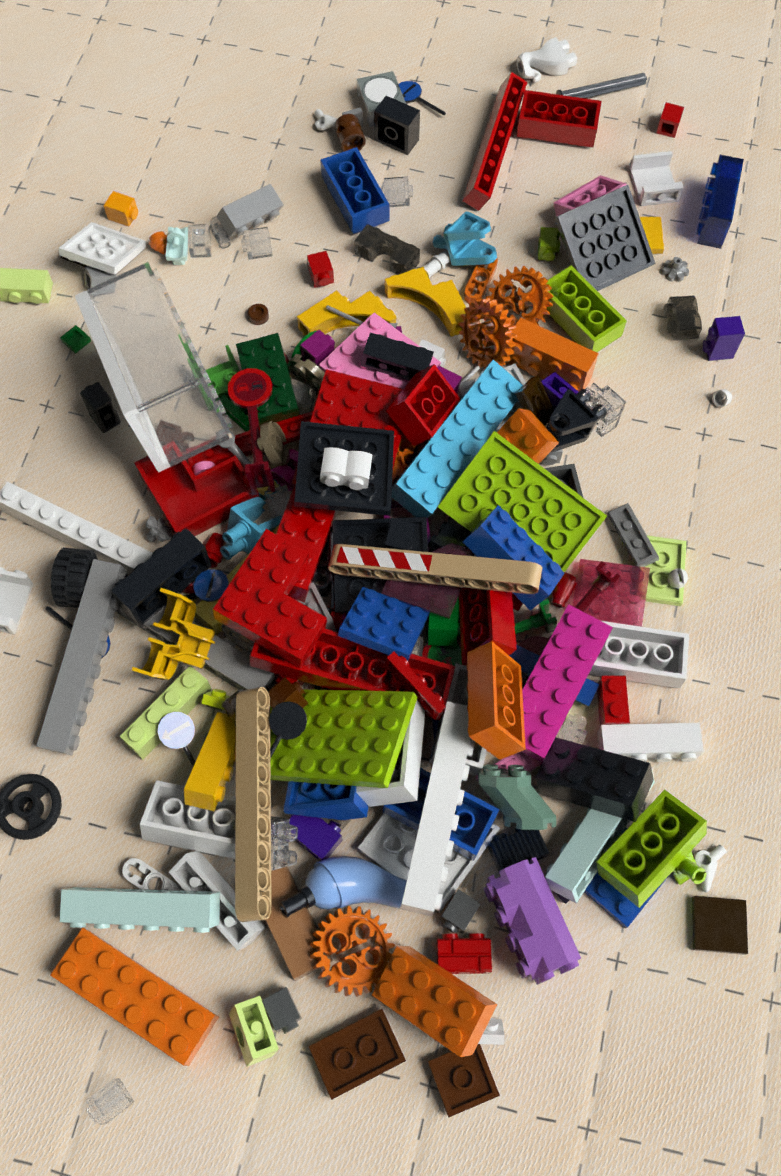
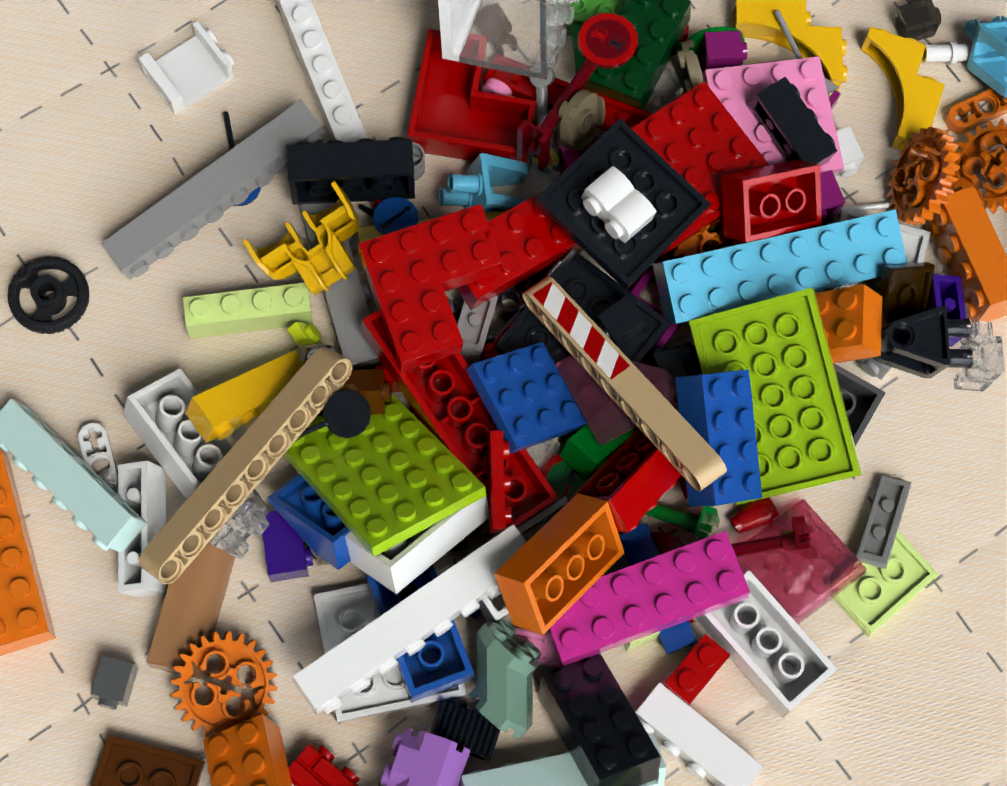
camera: 35 degrees right, 5 degrees up
black tyre [51,547,98,608] -> none
light grey plant [146,516,173,542] -> none
piece [157,712,195,767] -> none
red cone [205,533,224,568] -> none
yellowish green brick [229,996,279,1067] -> none
light blue animal [278,856,407,918] -> none
dark grey brick [441,889,480,934] -> none
clear brick [558,714,588,744] -> none
white hinge [668,568,688,589] -> none

